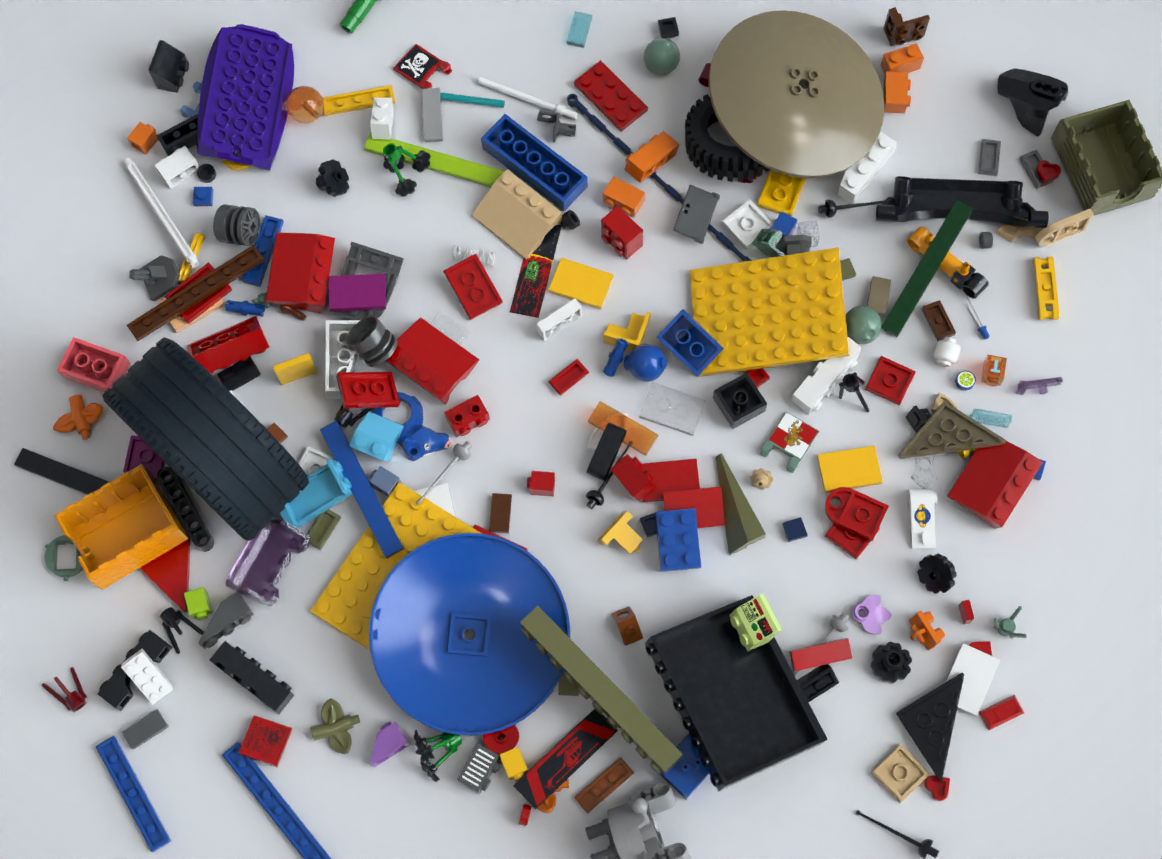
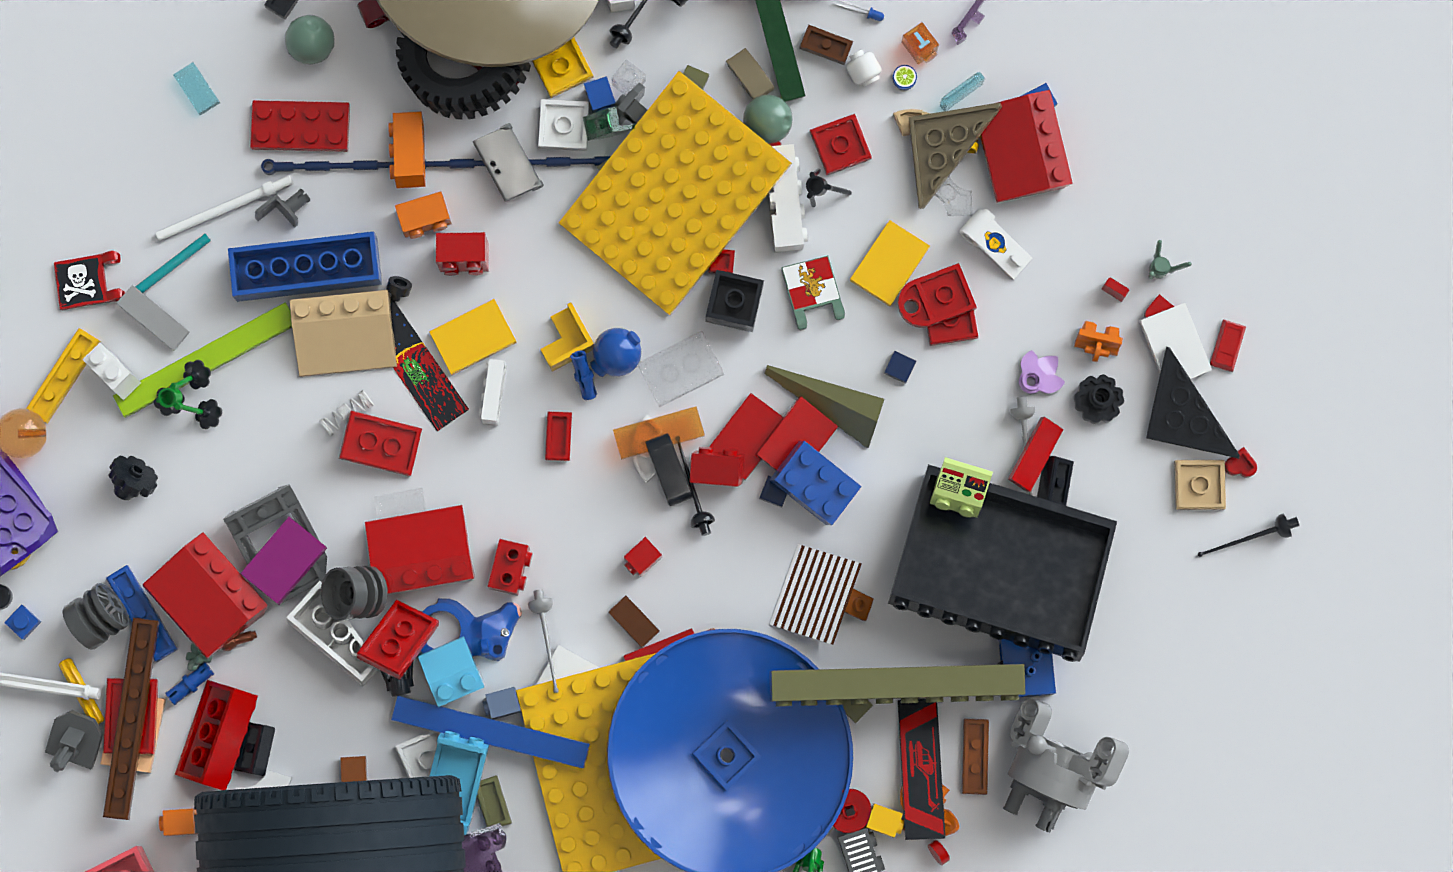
camera: 55 degrees left, 10 degrees up
yellow tile [273,353,318,385] -> none
yellow piece [597,511,643,554] -> none
blue slope [656,309,724,376] -> none
tan plant [750,468,774,490] -> none
black brick [905,405,932,432] -> none
black plant [917,553,957,594] -> none
none -> sticker [769,544,862,645]

